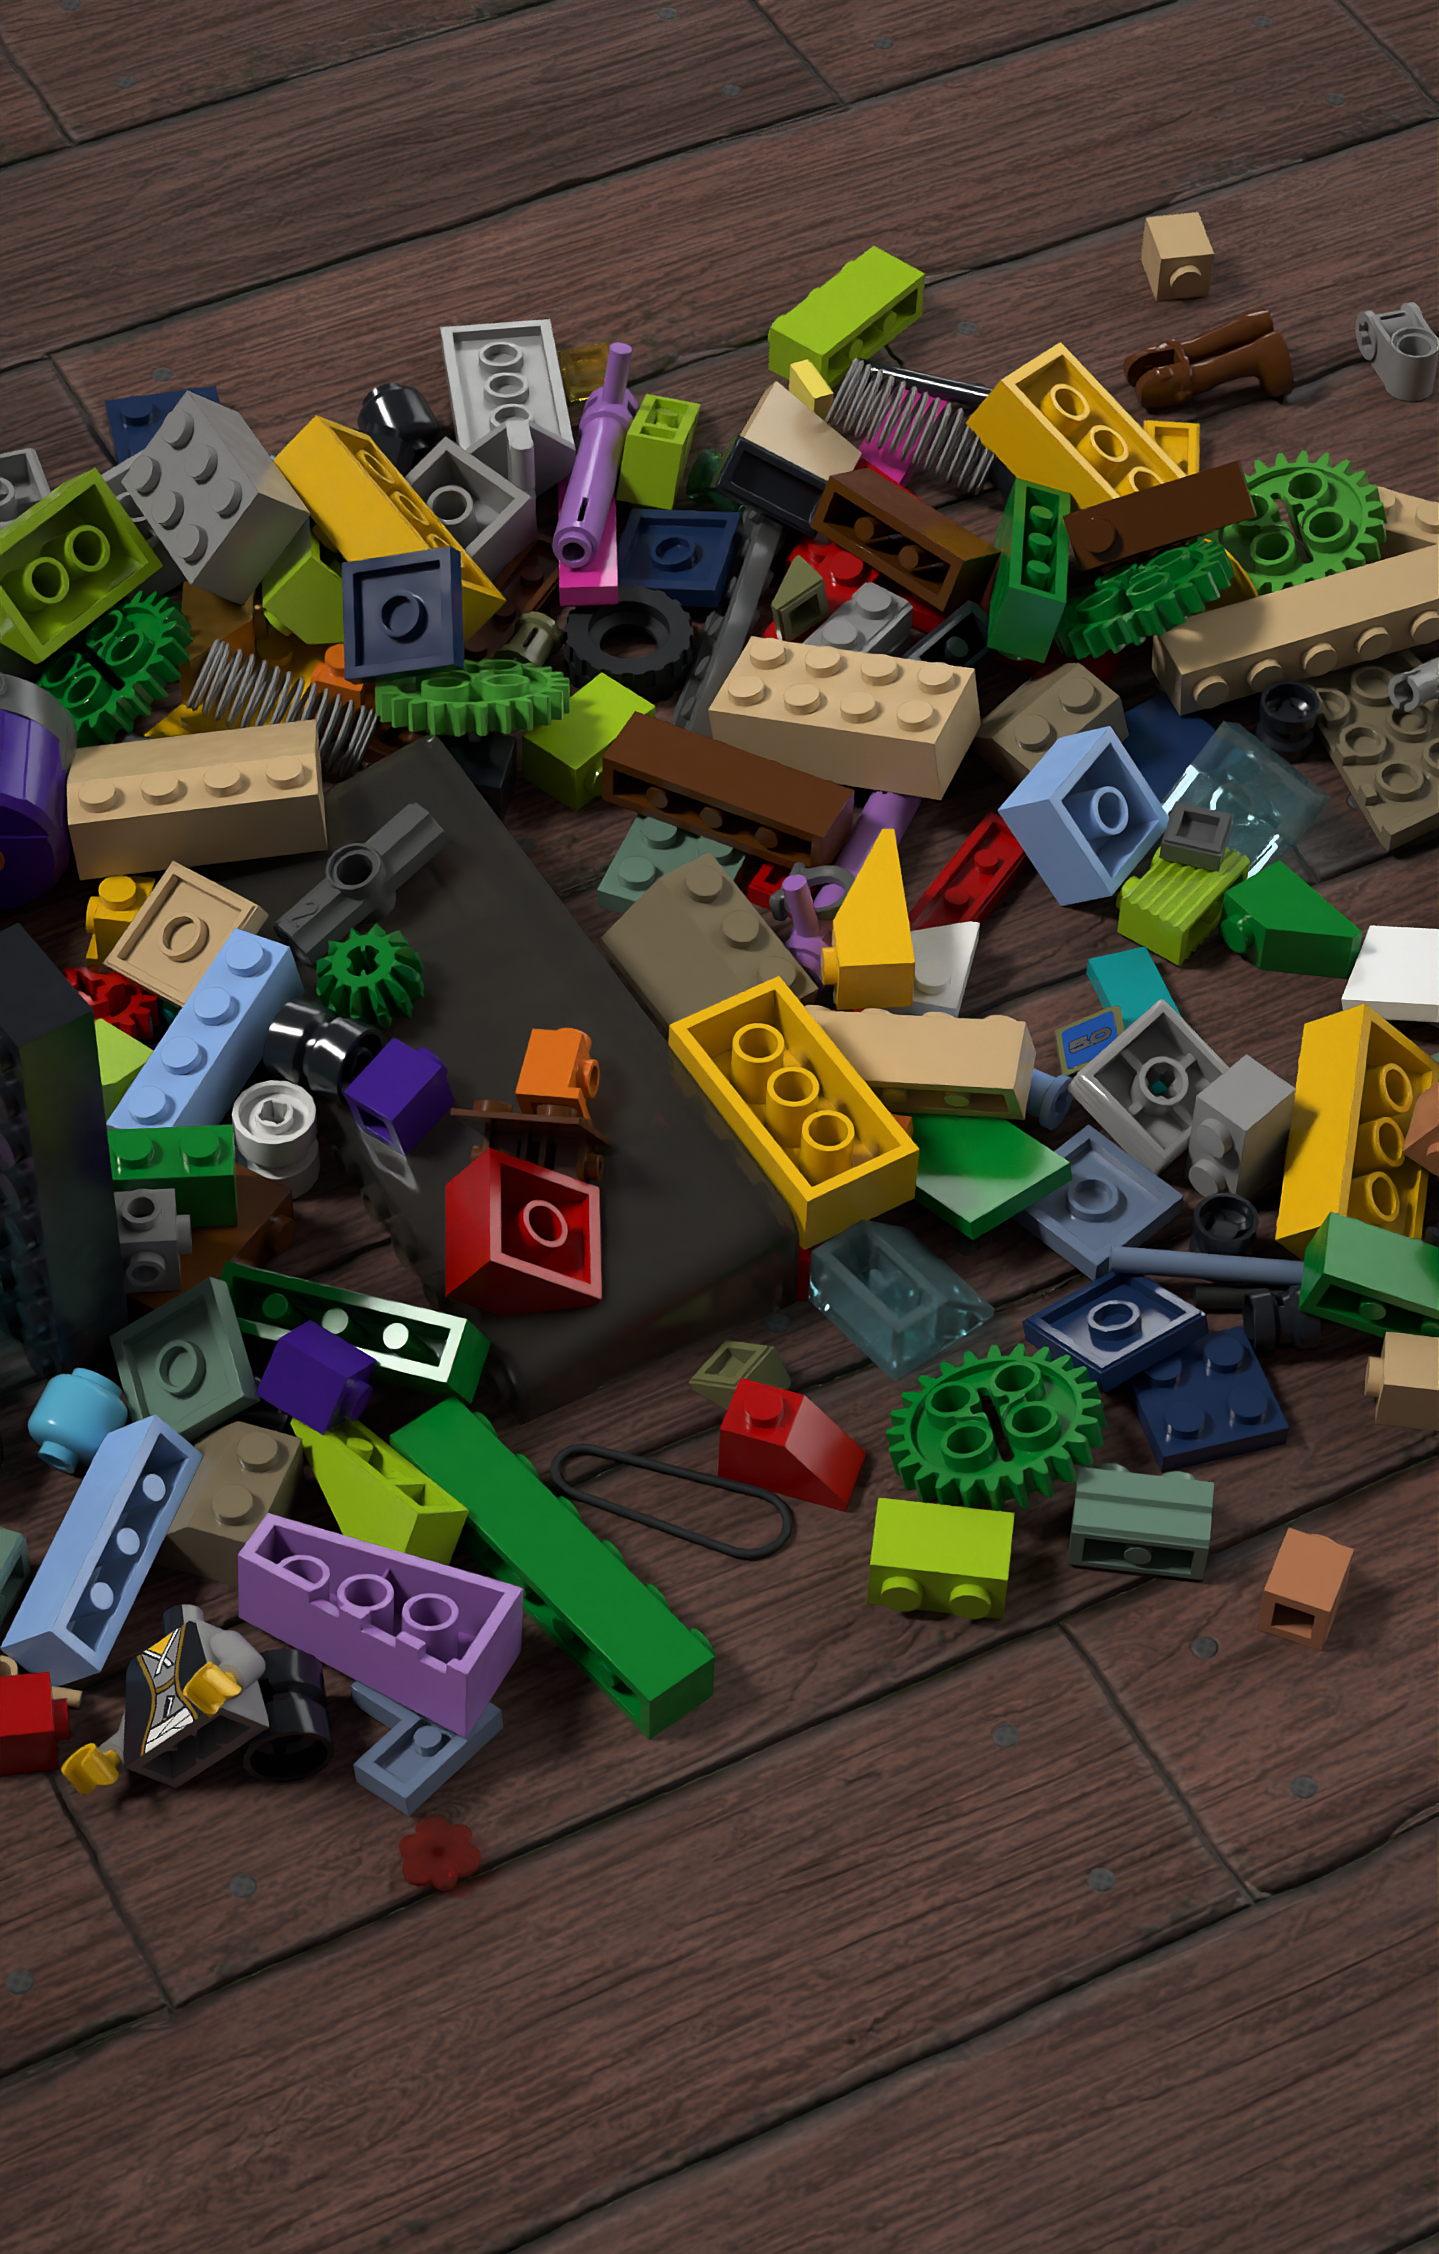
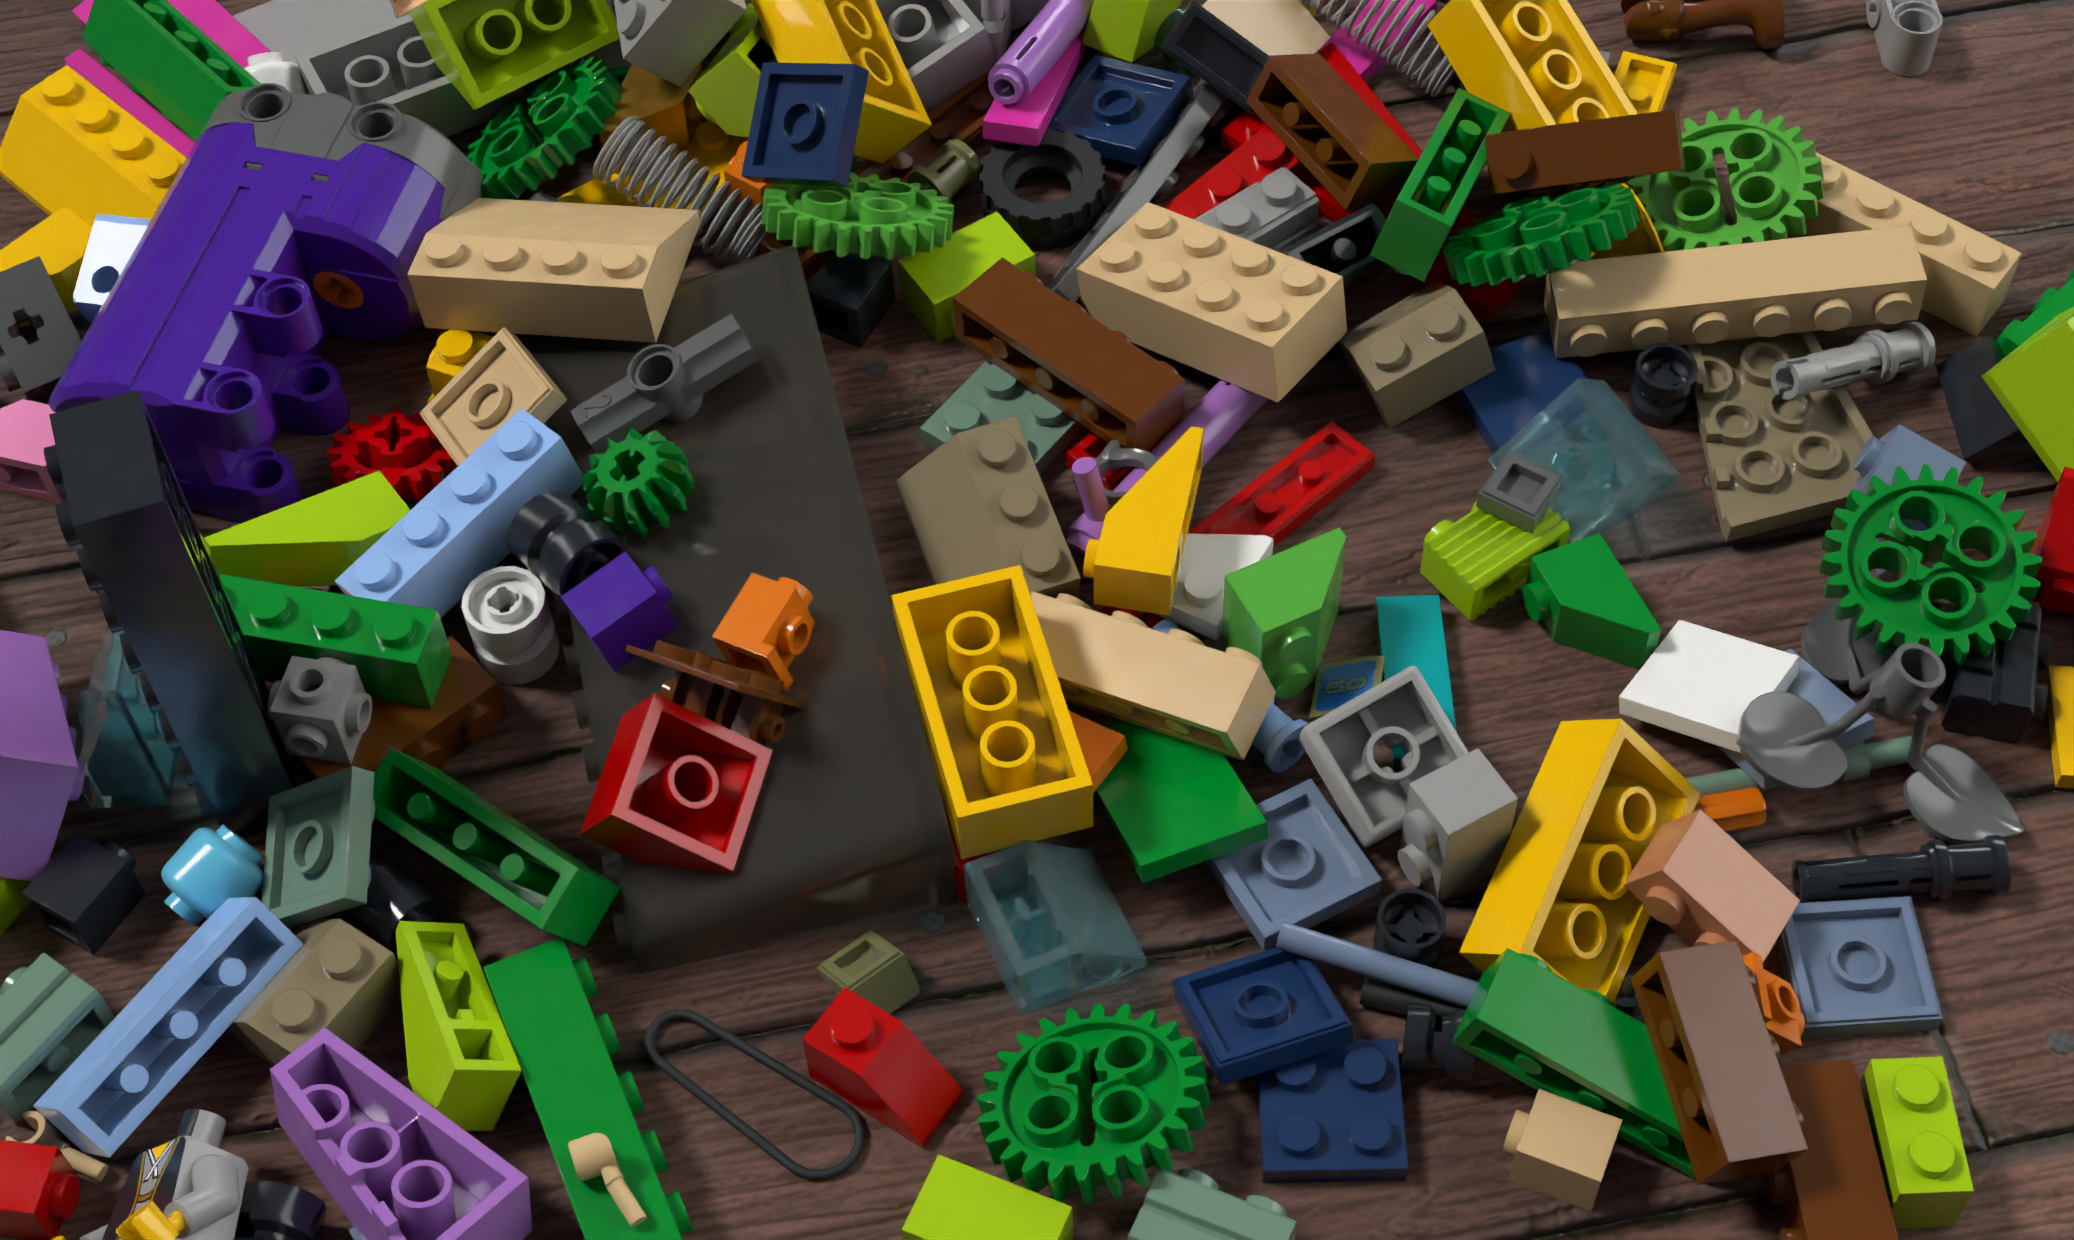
camera: 20 degrees right, 5 degrees up
dark purple brick [256,1320,377,1435] -> none
olive slope [771,555,829,642] -> none
light blue brick [997,726,1169,906] -> none
none -> tan hand [568,1133,647,1227]
none -> bright green slope [1221,527,1346,699]

